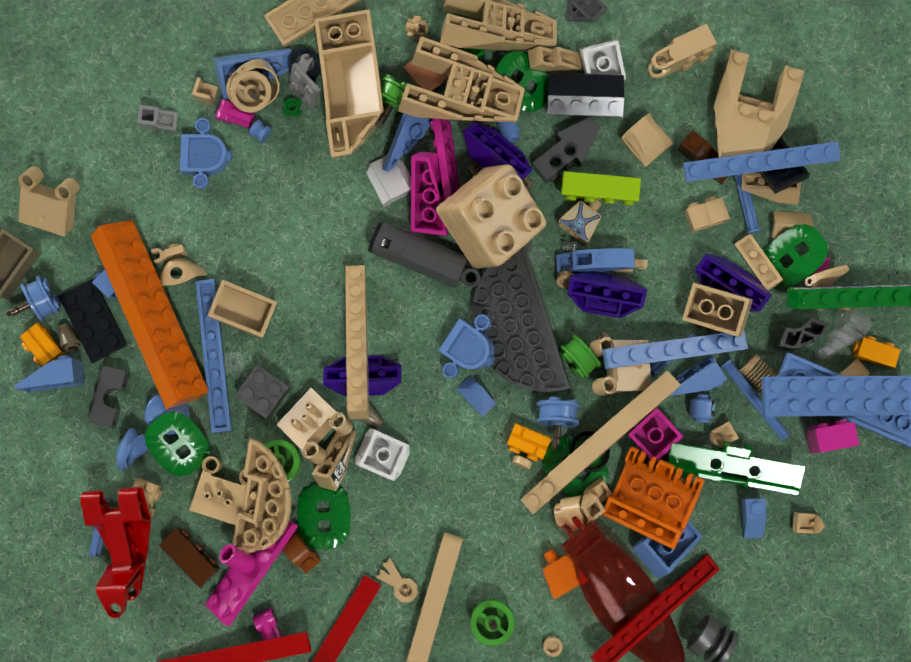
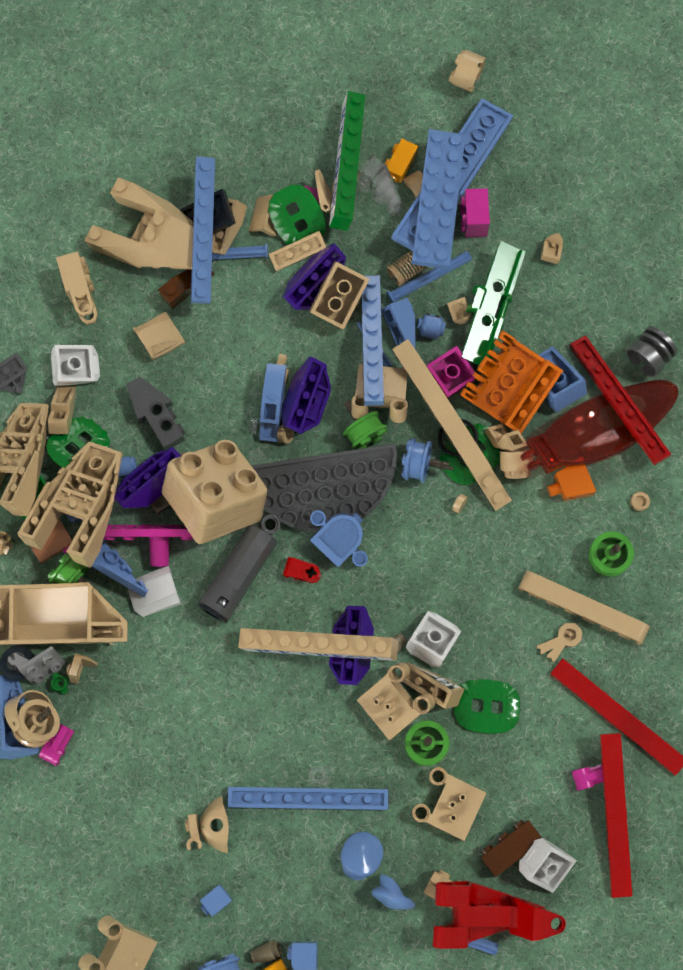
camera: 80 degrees left, 5 degrees down
black plate [58,279,127,364] -> none
dark grey arch [88,366,130,429] -> none
orange brick [90,220,209,410] -> none
light grey brick [137,105,178,132] -> none
green piece [145,412,210,477] -> none
medium blue piece [180,118,233,190] -> none
tan panel [192,77,219,106] -> none
dark pink plate [205,519,298,627] -> none
tan piece [207,280,277,338] -> none
tan brick [233,438,291,553] -> none
flat silver brick [235,365,292,420] -> none
medium blue wheel [249,120,272,144] -> none
dark orange brick [282,531,321,574] -> none
dark pink wedge [411,152,448,236] -> none
medium blue slope [456,376,496,417] -> none
light orange brick [506,423,551,462] -> none
black slope [546,72,624,117] -> none
torso [557,200,602,246] -> none
lime slope [561,171,641,206] -> none
tan brick [684,196,730,233] -> none
medium blue slope [741,499,767,538] -> none
dark grey brick [774,317,829,351] -> none
none -> tan plate [67,654,98,684]
none -> red piece [282,557,321,583]
none -> white slope [519,838,577,893]

